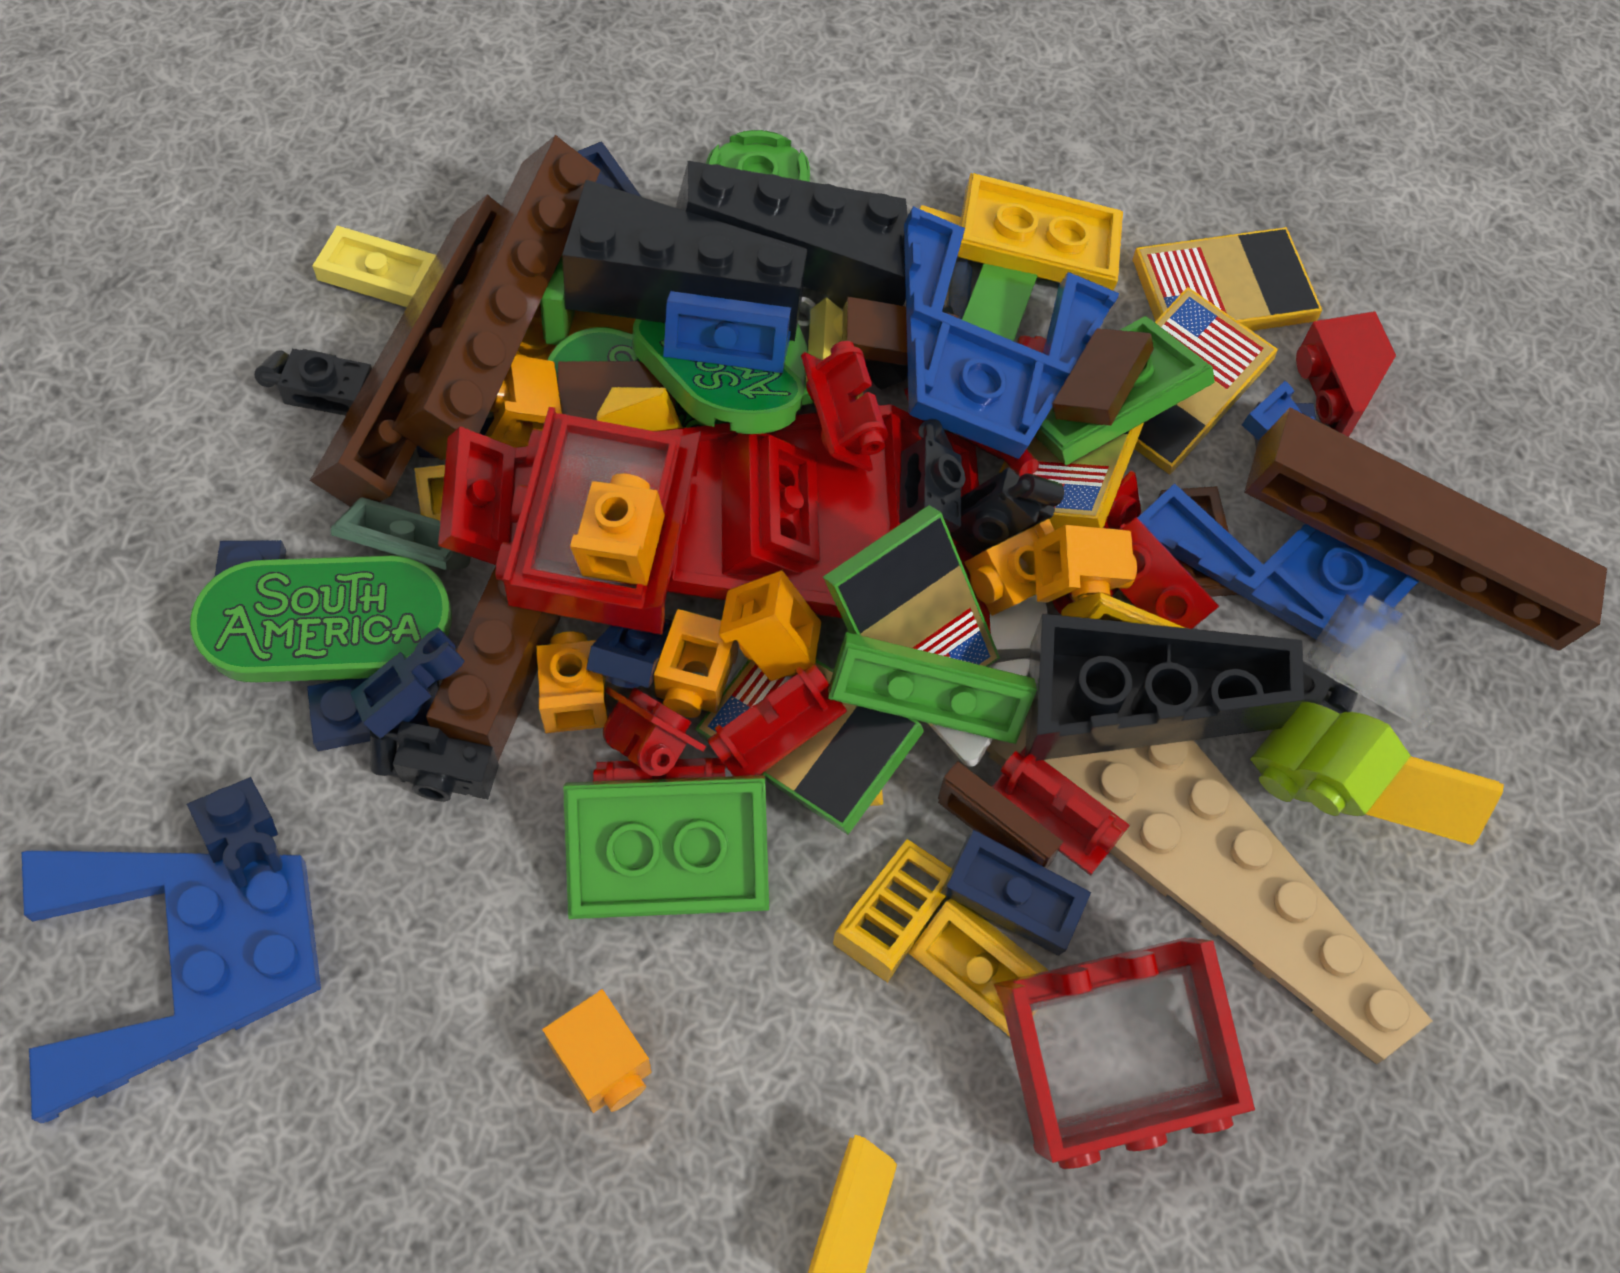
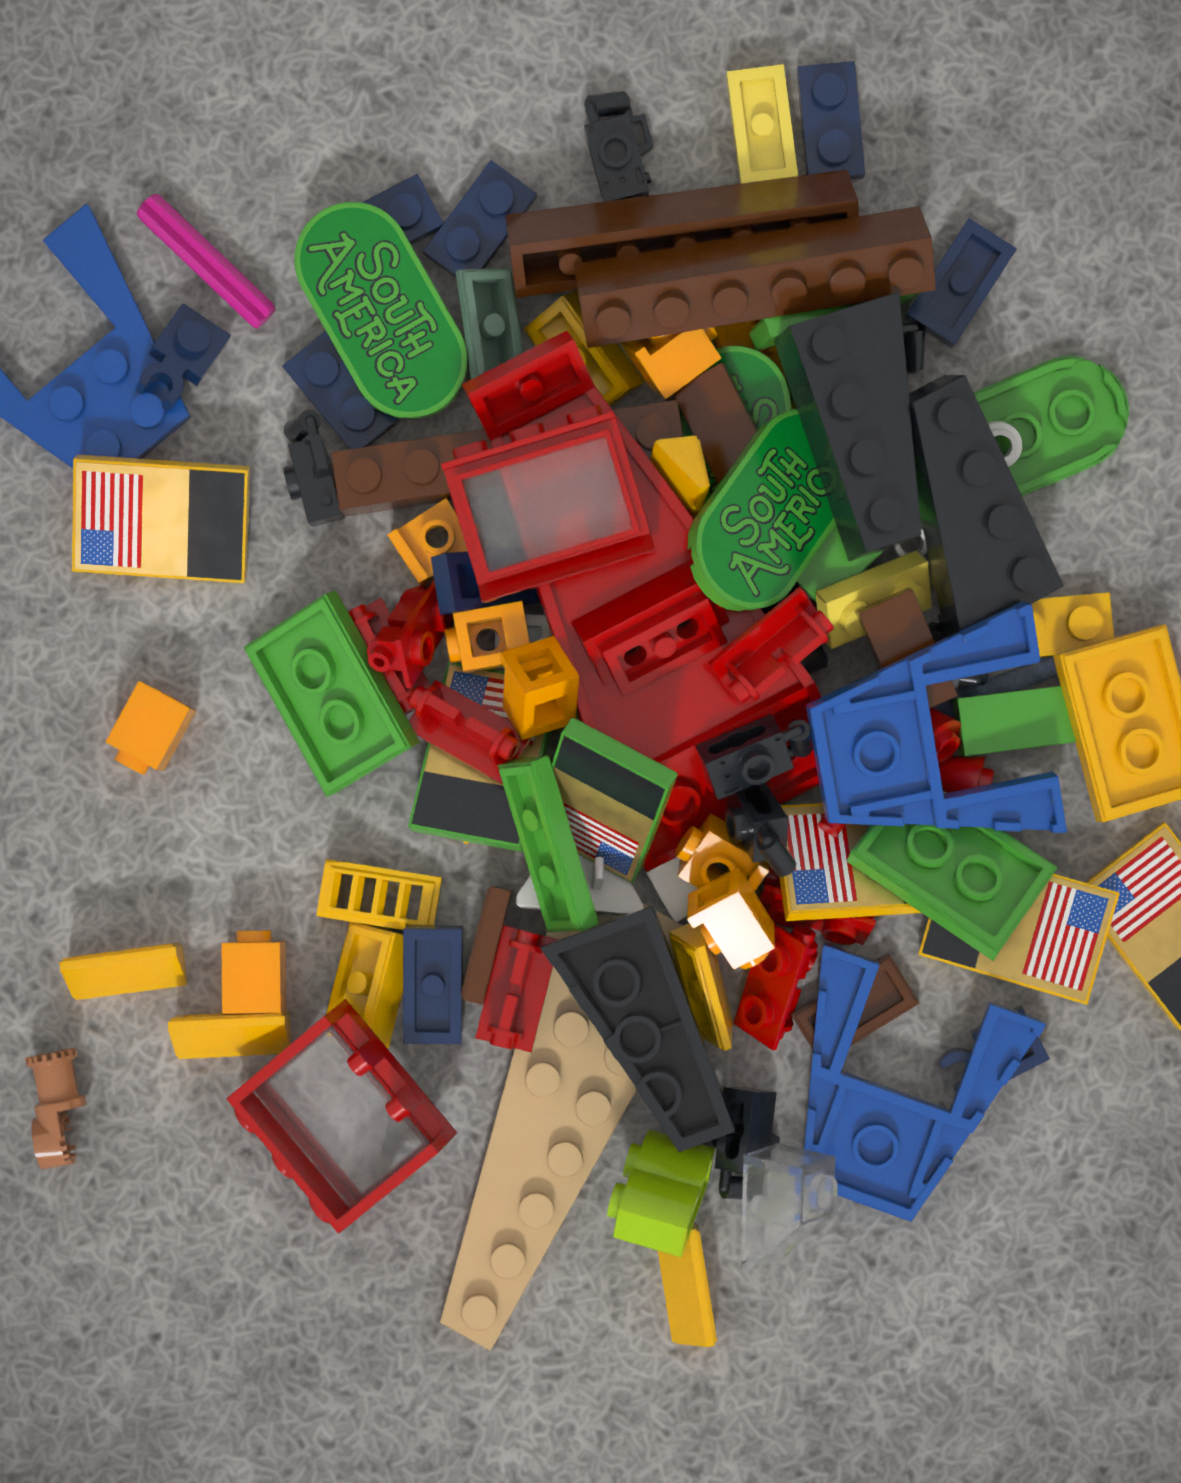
camera: 65 degrees right, 25 degrees up
dark blue plate [350,627,465,739] -> none
light orange brick [570,473,665,586] -> none
blue panel [663,291,791,373] -> none
reddish brown tile [1052,328,1154,426] -> none
reddish brown brick [1244,407,1607,651] -> none
red slope [1296,311,1396,437] -> none
none -> tile [72,454,250,583]
none -> dark pink axle [136,194,276,329]
none -> yellow slope [168,1010,291,1059]
none -> light orange brick [221,930,286,1014]
none -> dark blue plate [423,160,537,278]
none -> dark blue plate [796,61,865,179]

